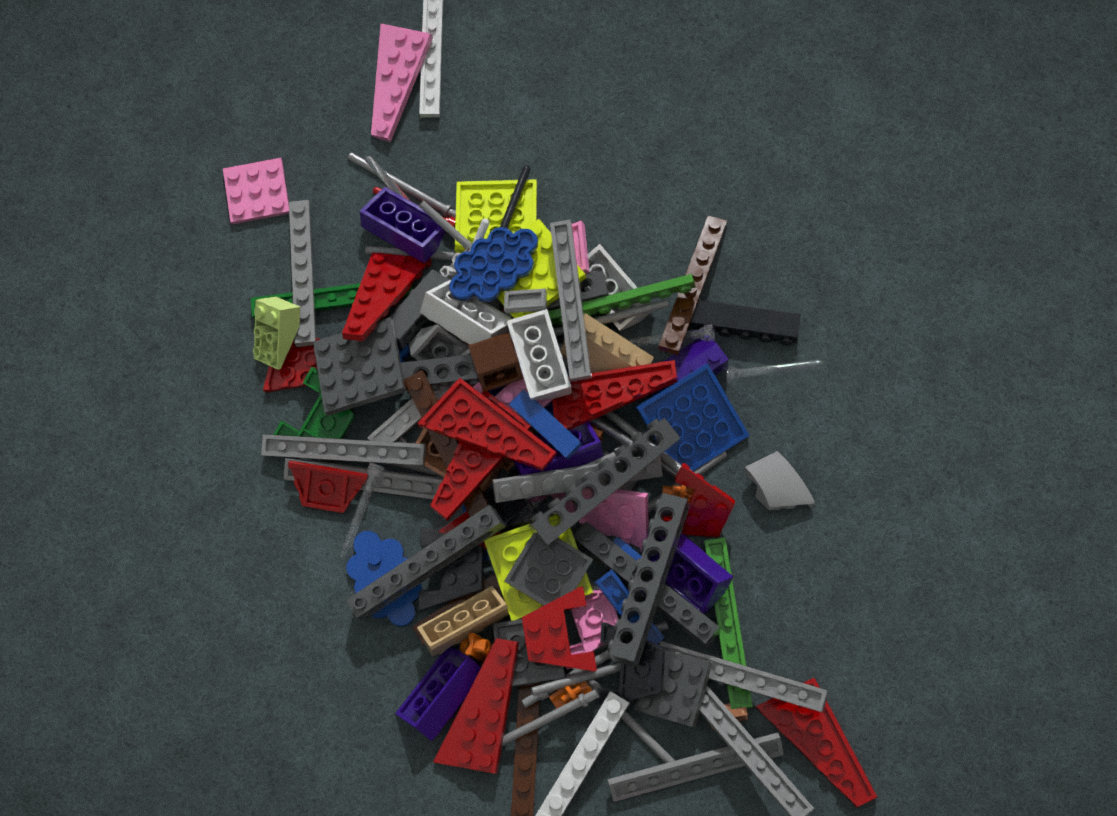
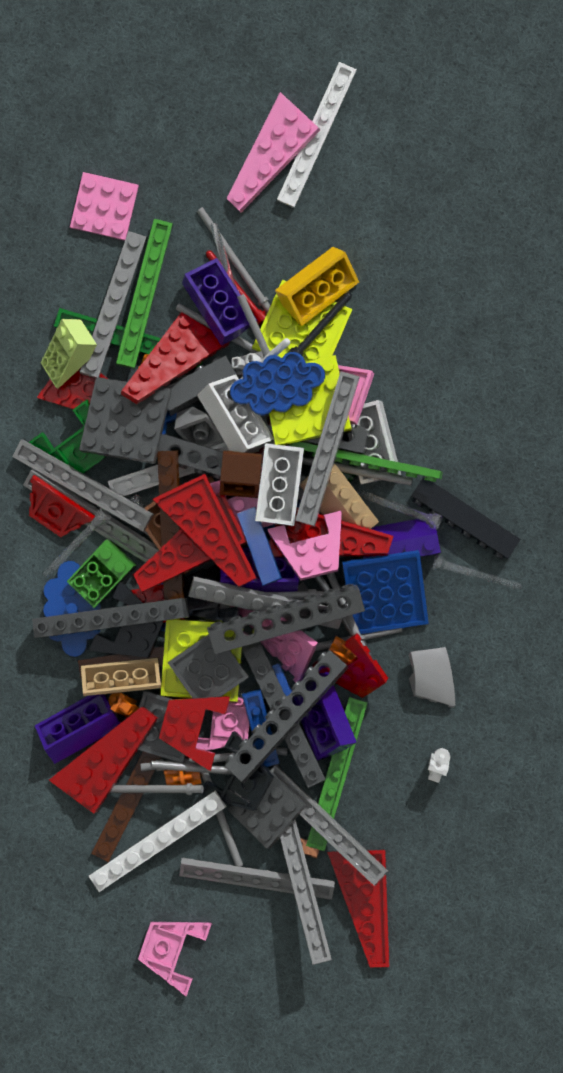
camera: 20 degrees right, 15 degrees up
light grey tile [504,288,547,313] -> none
reddish brown plate [658,216,727,355] -> none
none -> bright green slope [67,539,137,608]
none -> bright green plate [116,219,173,369]
none -> bright pink wing [268,511,342,581]
none -> yellow slope [275,247,359,326]
none -> white hips [428,748,450,783]

